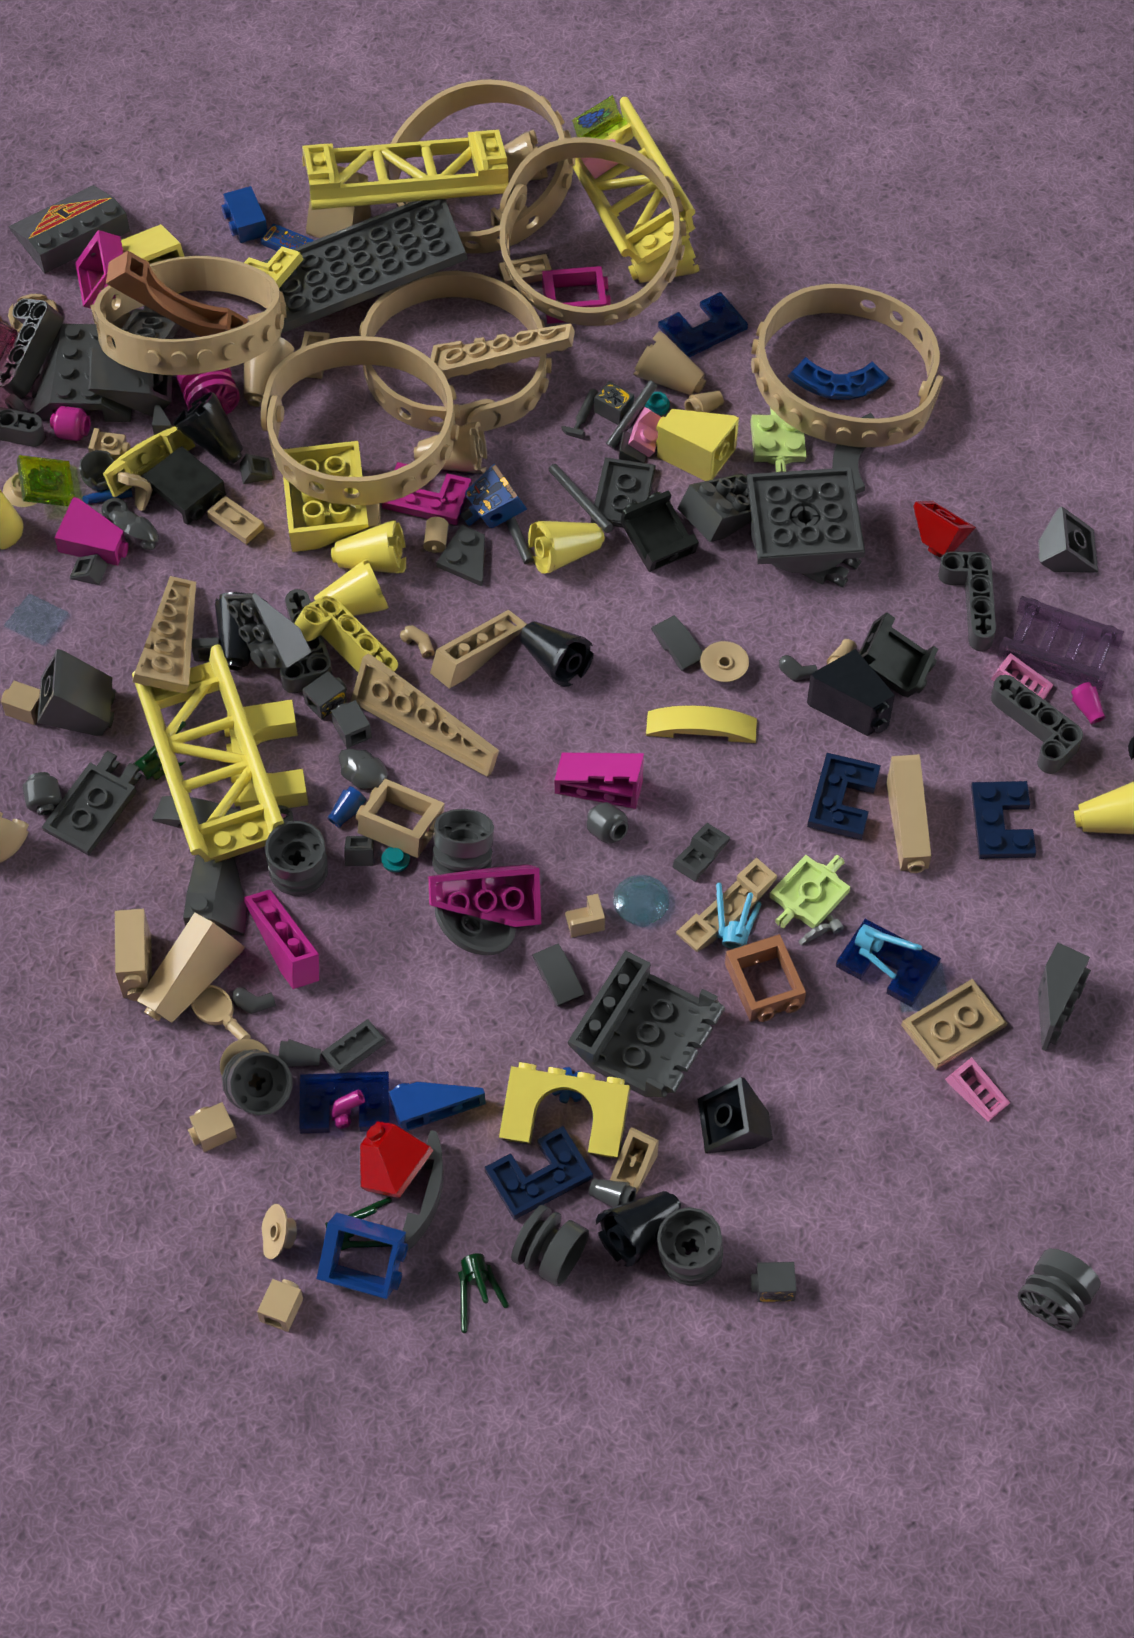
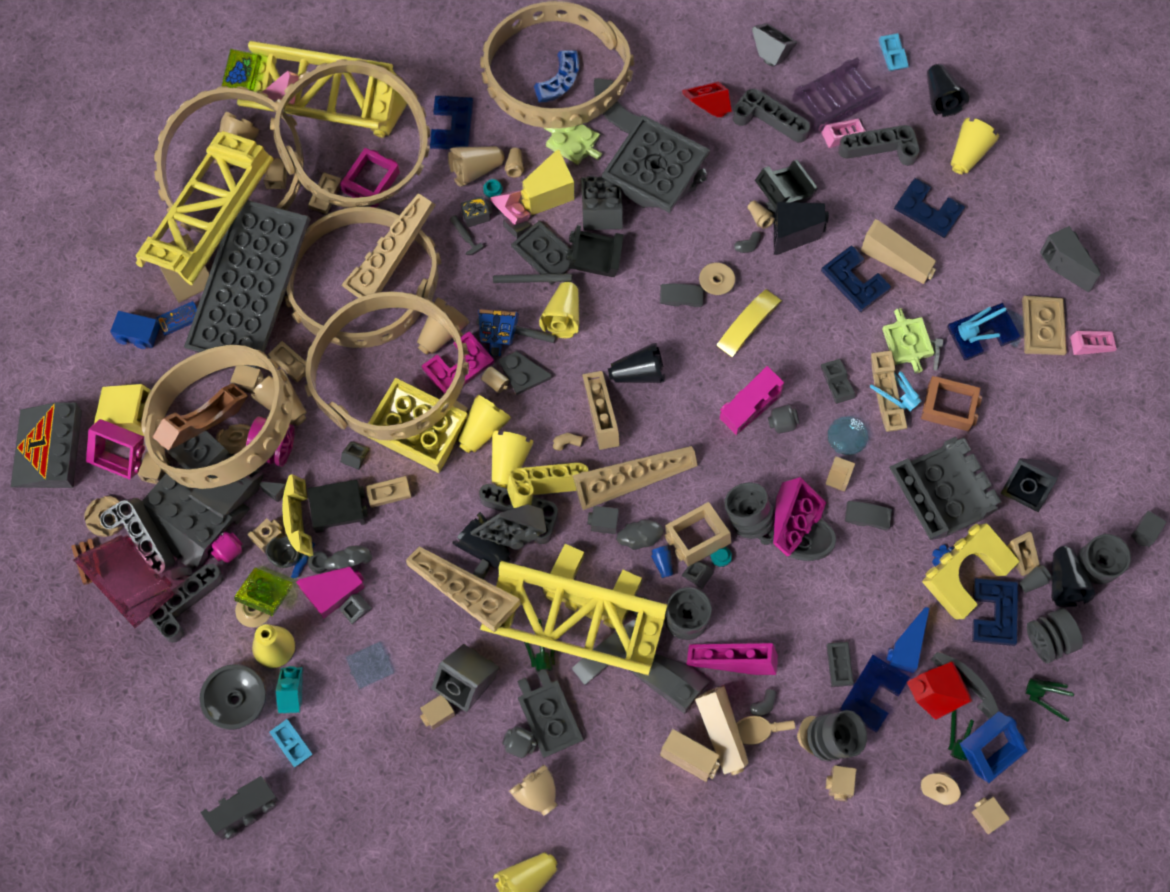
camera: 55 degrees left, 10 degrees up
tan hair [117,472,153,511] -> none
black cone [173,392,243,465] -> none
light yellow plate [244,246,304,288] -> none
dark grey cone [278,1039,321,1067] -> none
dark grey brick [303,671,347,720] -> none
dark pink arm [331,1089,365,1129] -> none
dark grey bar [606,380,658,449] -> none
dark pink cone [1071,682,1106,725] -> none

